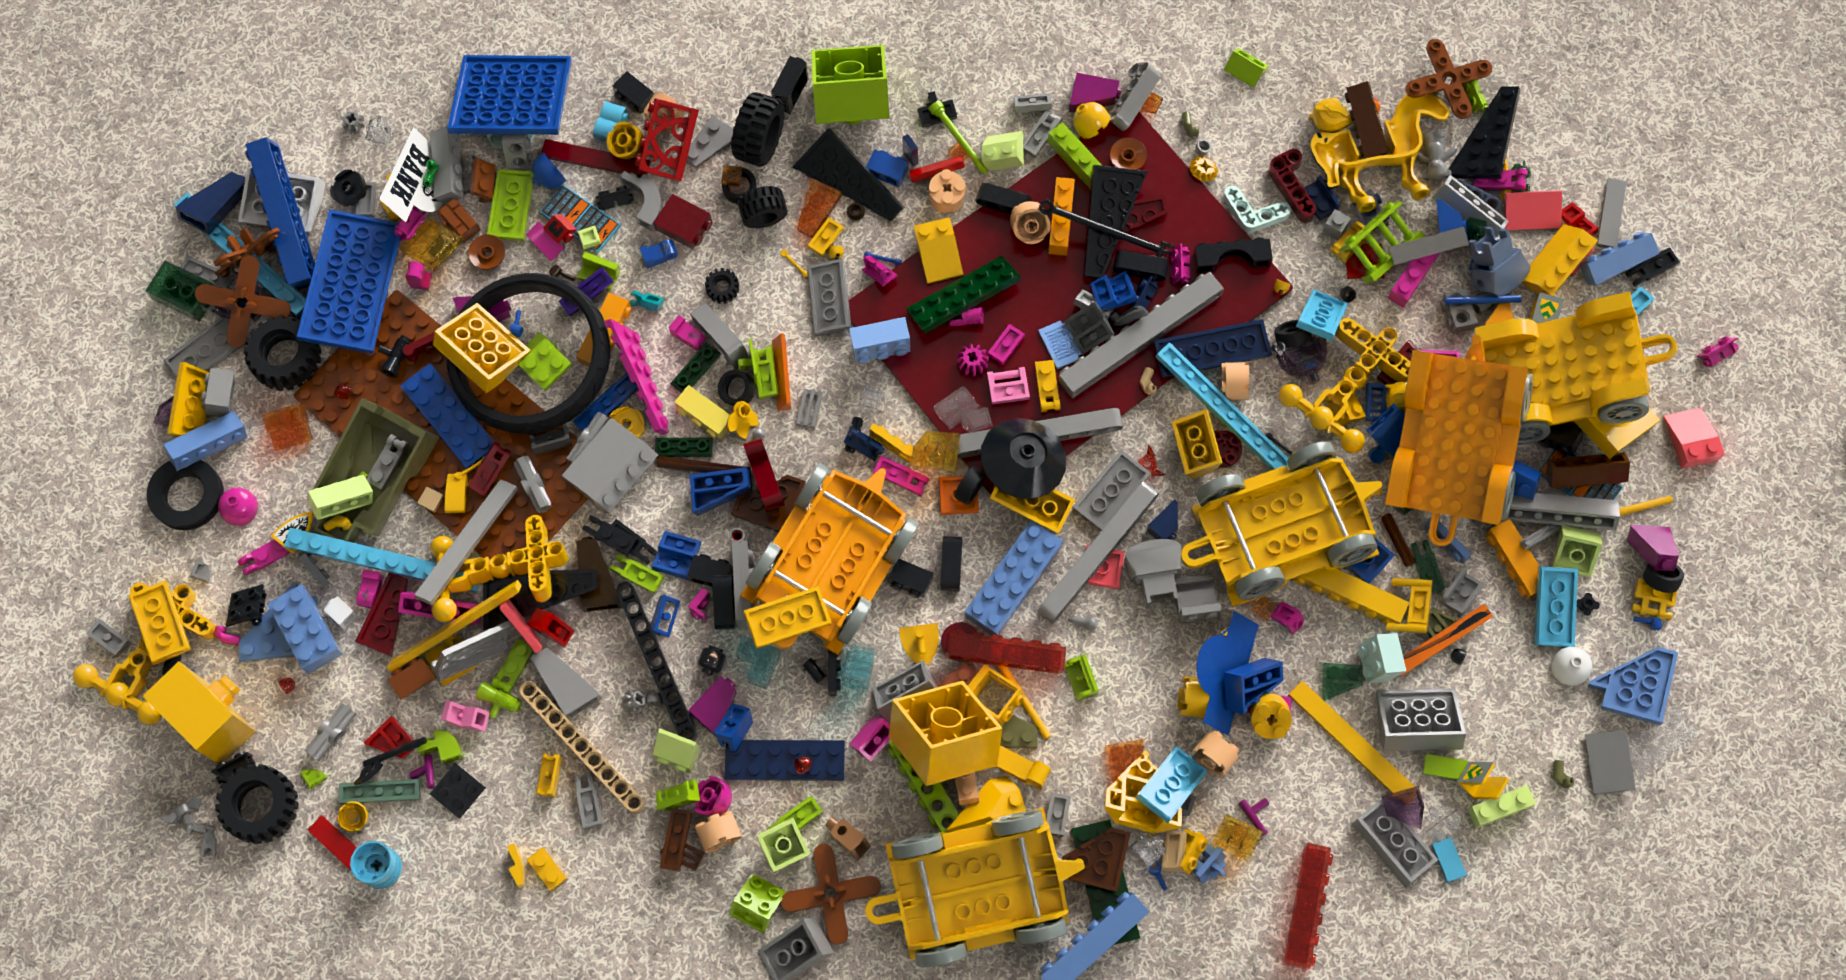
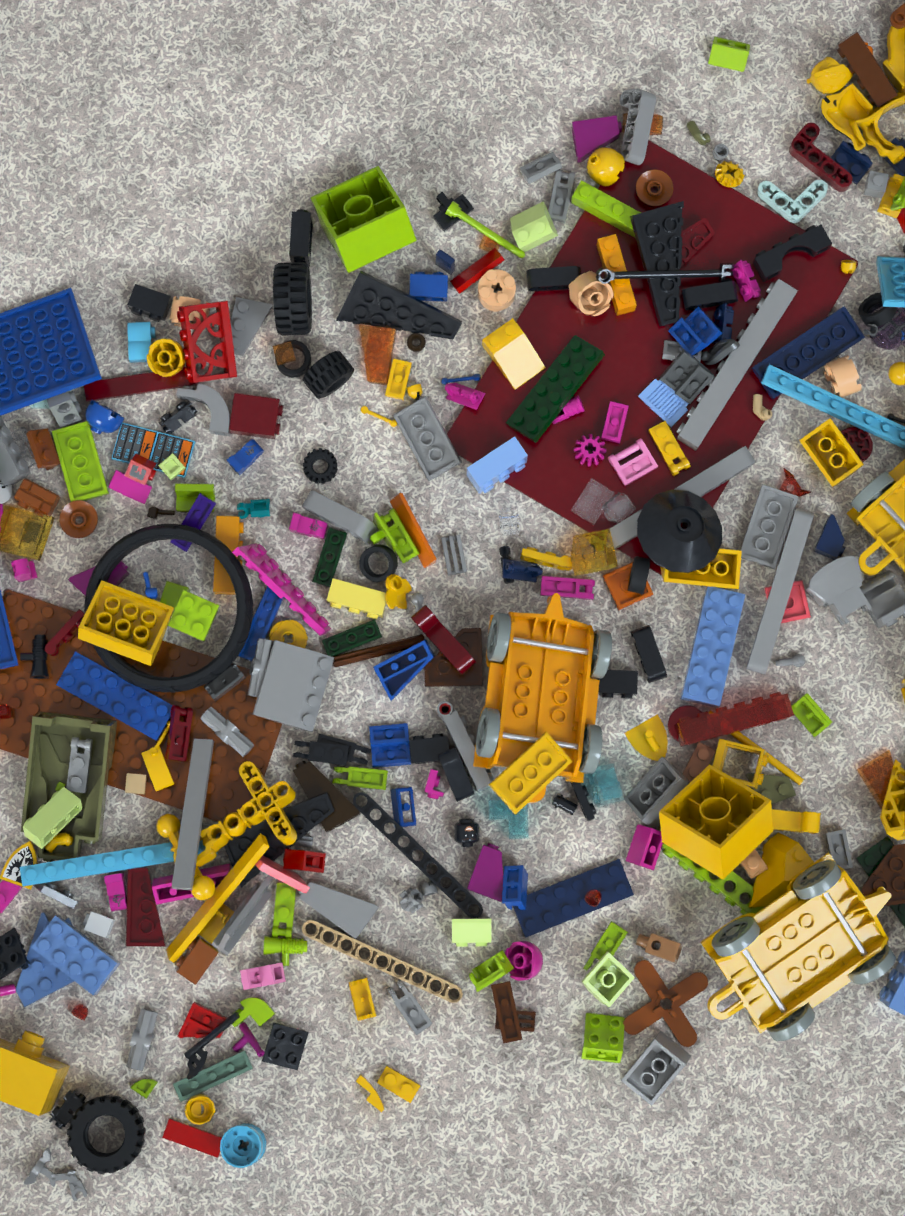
camera: 25 degrees left, 10 degrees up
light nougat brick [694,811,742,853] -> none

